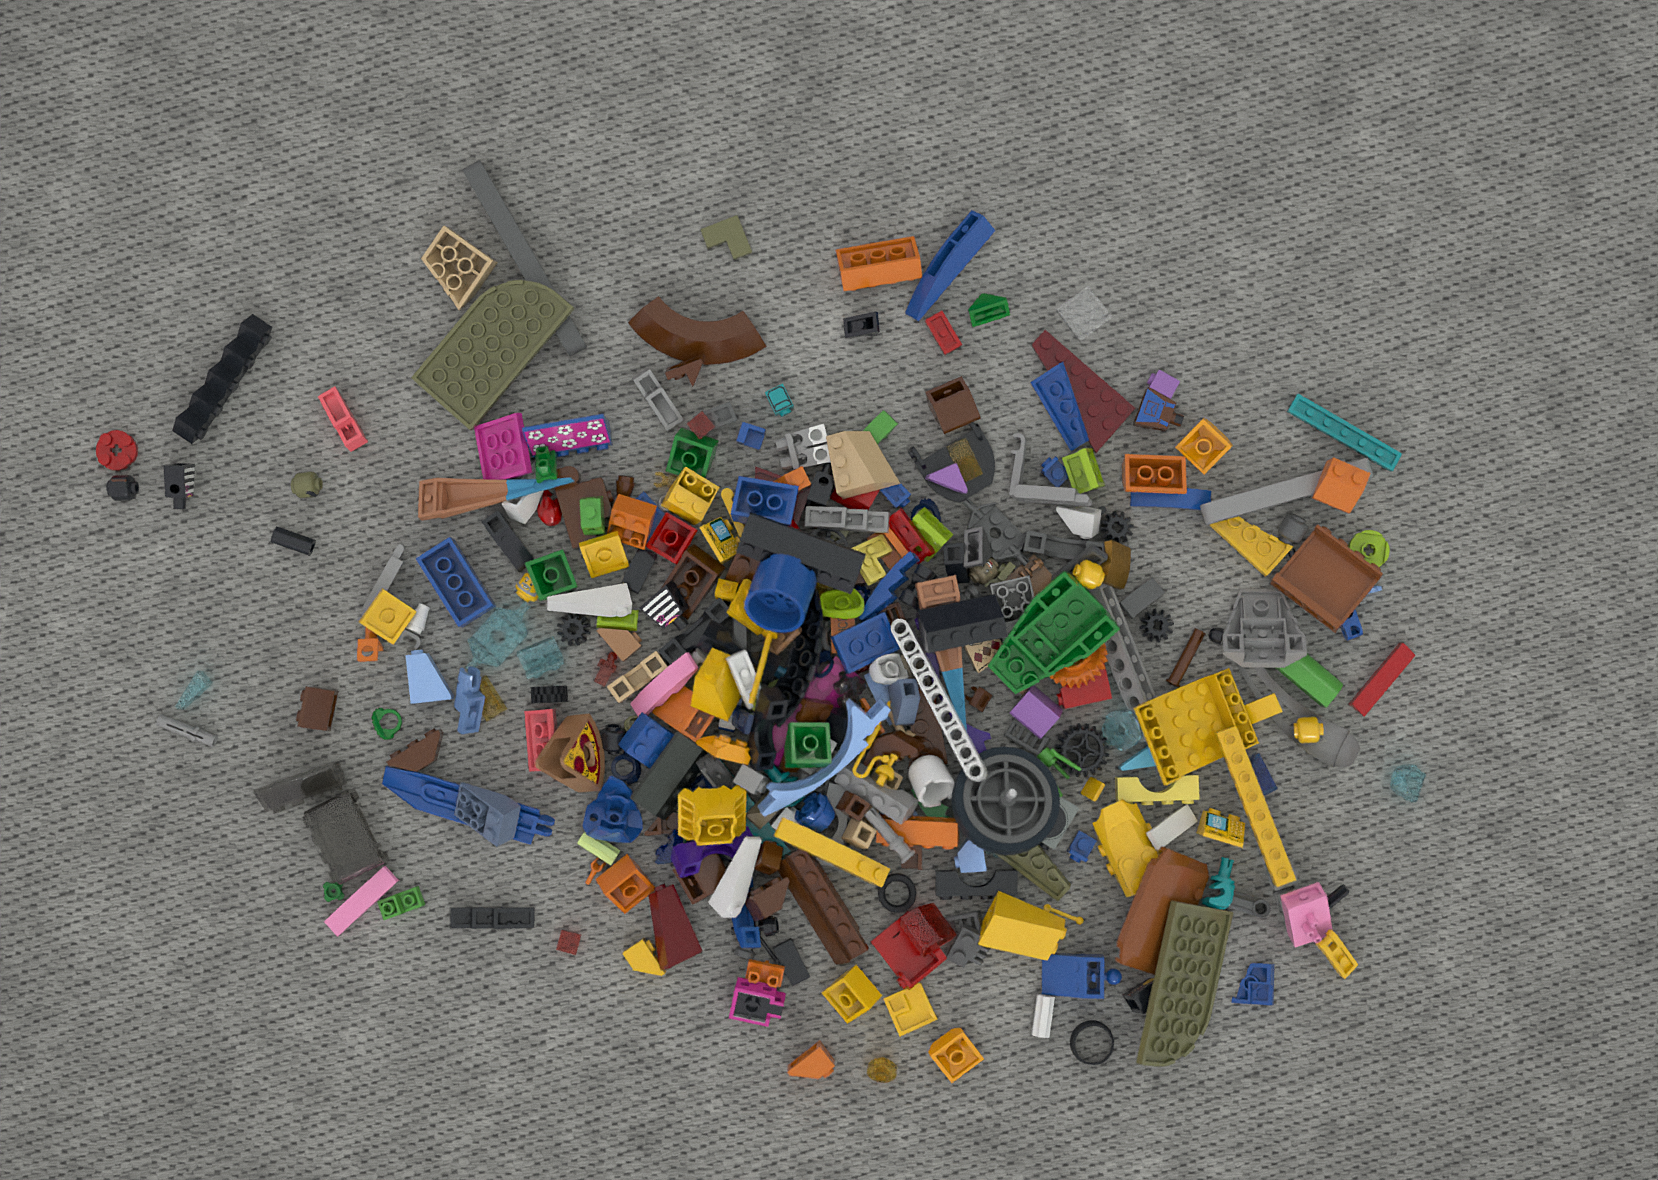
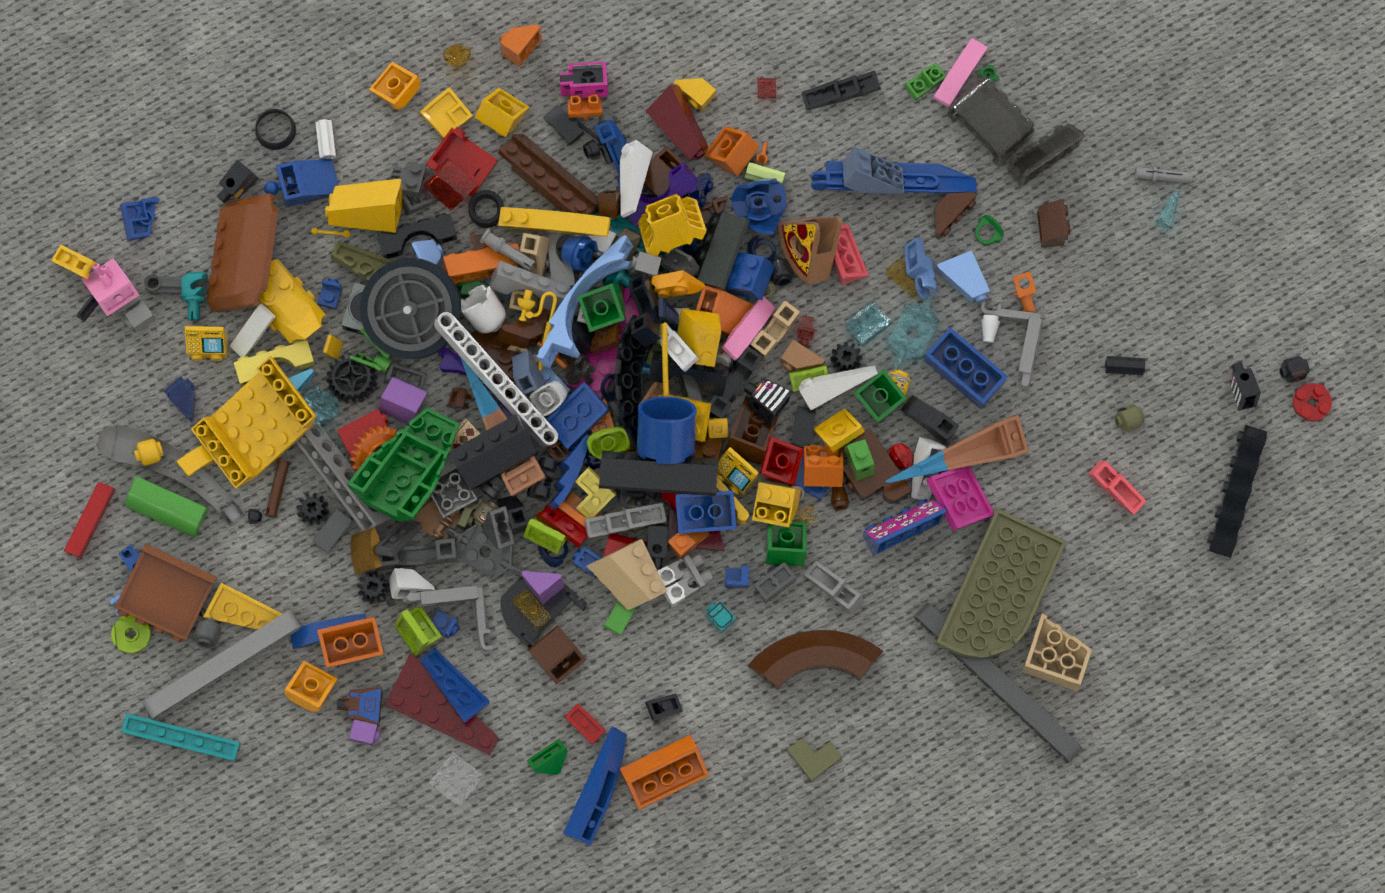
camera: 165 degrees right, 10 degrees down
yellow plate [359,588,417,645] -> none
black tyre [531,686,568,703] -> none
green hips [535,446,558,483] -> none
reddish brown slope [665,354,706,387] -> none
clear red plate [687,411,715,440] -> none
reddish brown slope [745,876,789,922] -> none
reddish brown brick [835,791,871,822] -> none
yellow head [1073,560,1105,589] -> none
olive plate [1136,900,1233,1067] -> none
yellow brick [1214,725,1296,887] -> none
light grey wedge [1222,589,1307,668] -> none
orange slope [1312,457,1371,514] -> none
clear light blue hair [1390,765,1426,803] -> none

